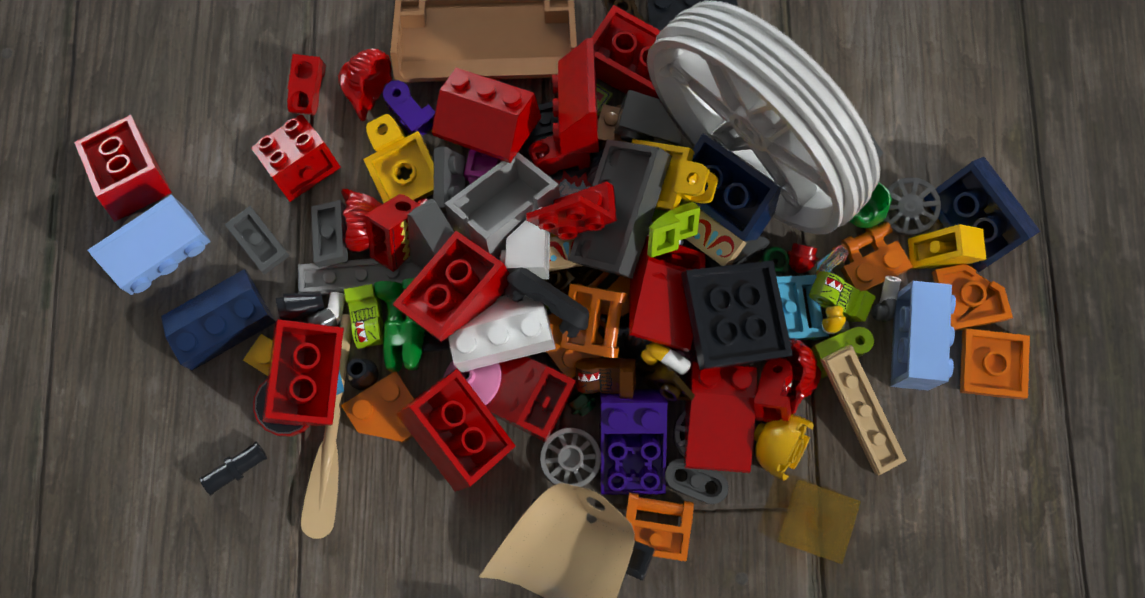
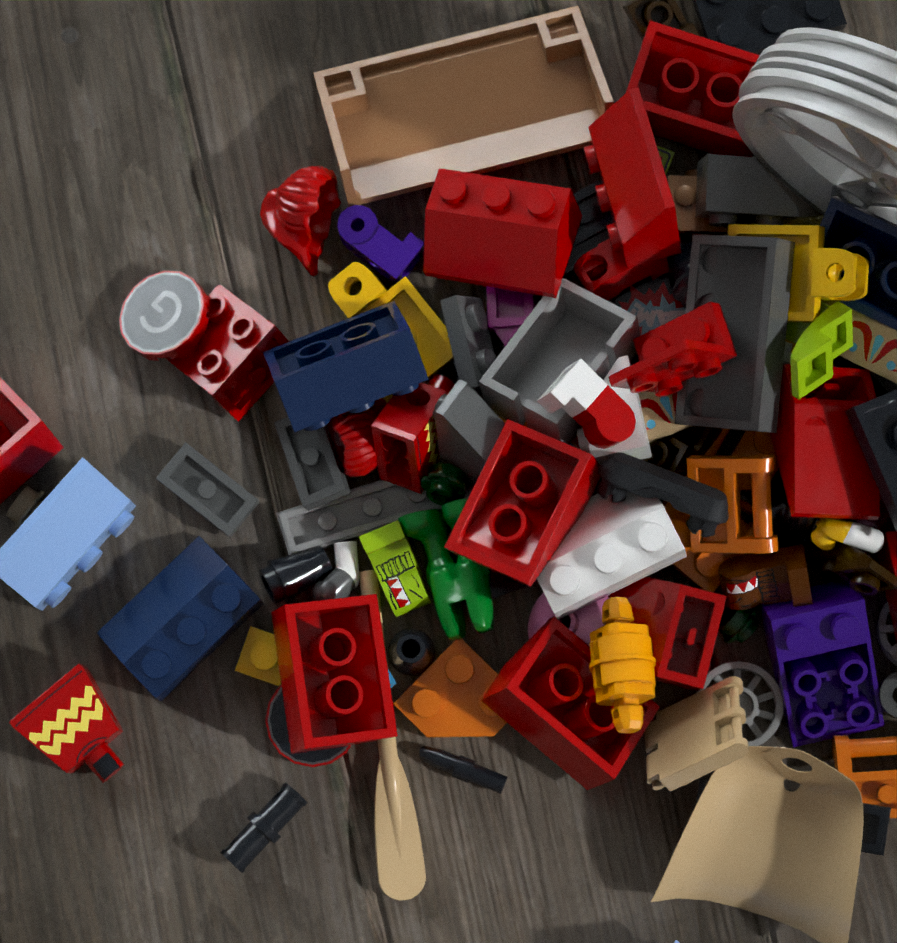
camera: 10 degrees left, 5 degrees up
red leg [287,54,326,115] -> none
none -> red torso [9,663,125,783]
none -> tile [119,270,210,361]
none -> dark blue slope [263,301,429,432]
none -> black piece [419,746,508,794]
none -> dark green plate [420,463,466,505]
none -> leg [537,358,636,449]
none -> light orange piece [589,597,656,733]
none -> tan plate [645,676,749,792]

